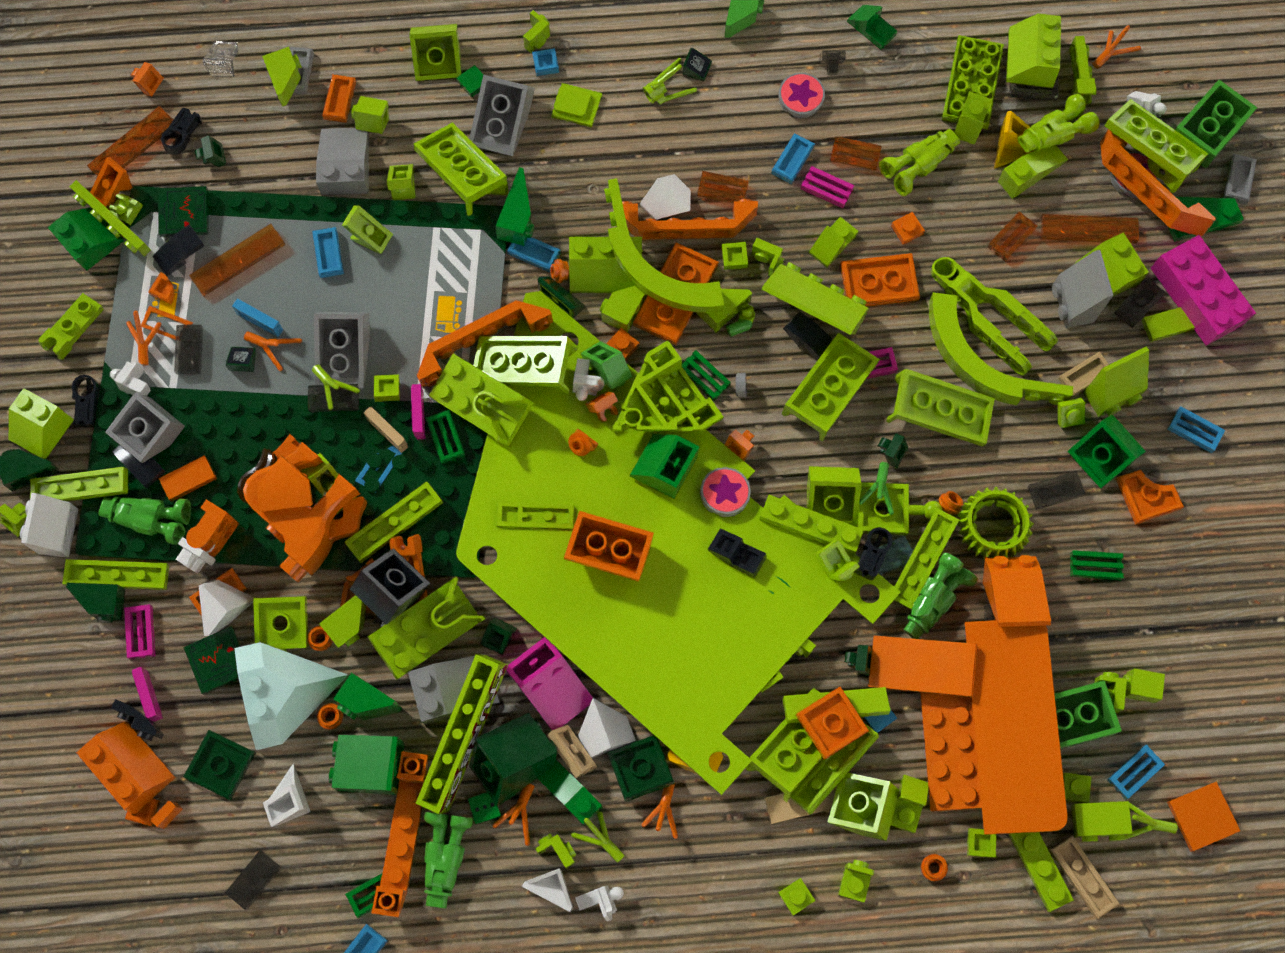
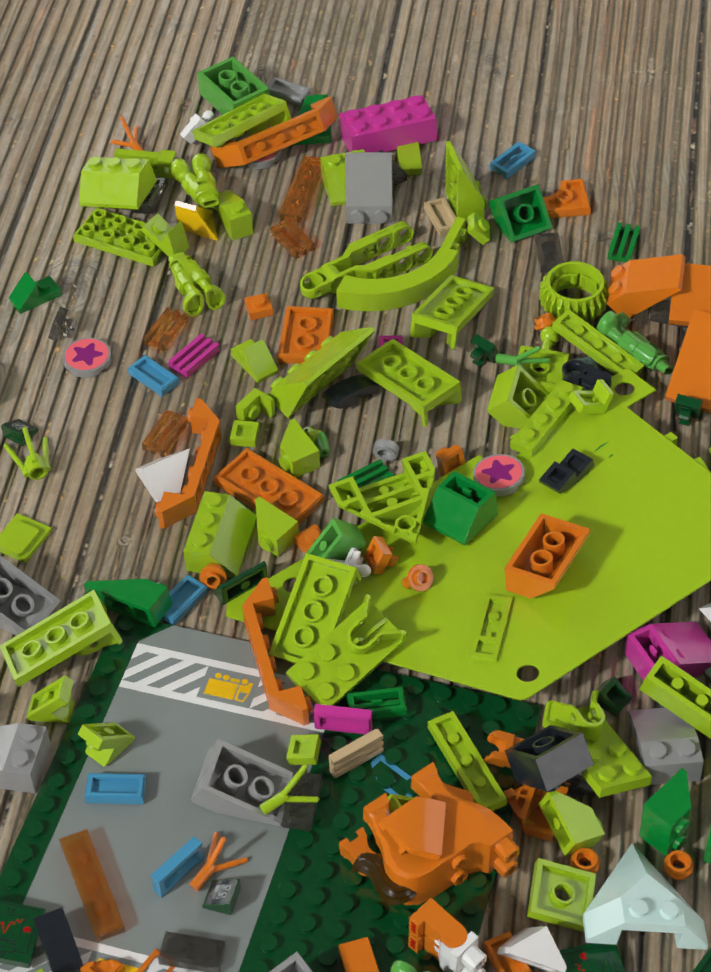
camera: 75 degrees left, 25 degrees down
lime arch [604,178,724,312] -> none

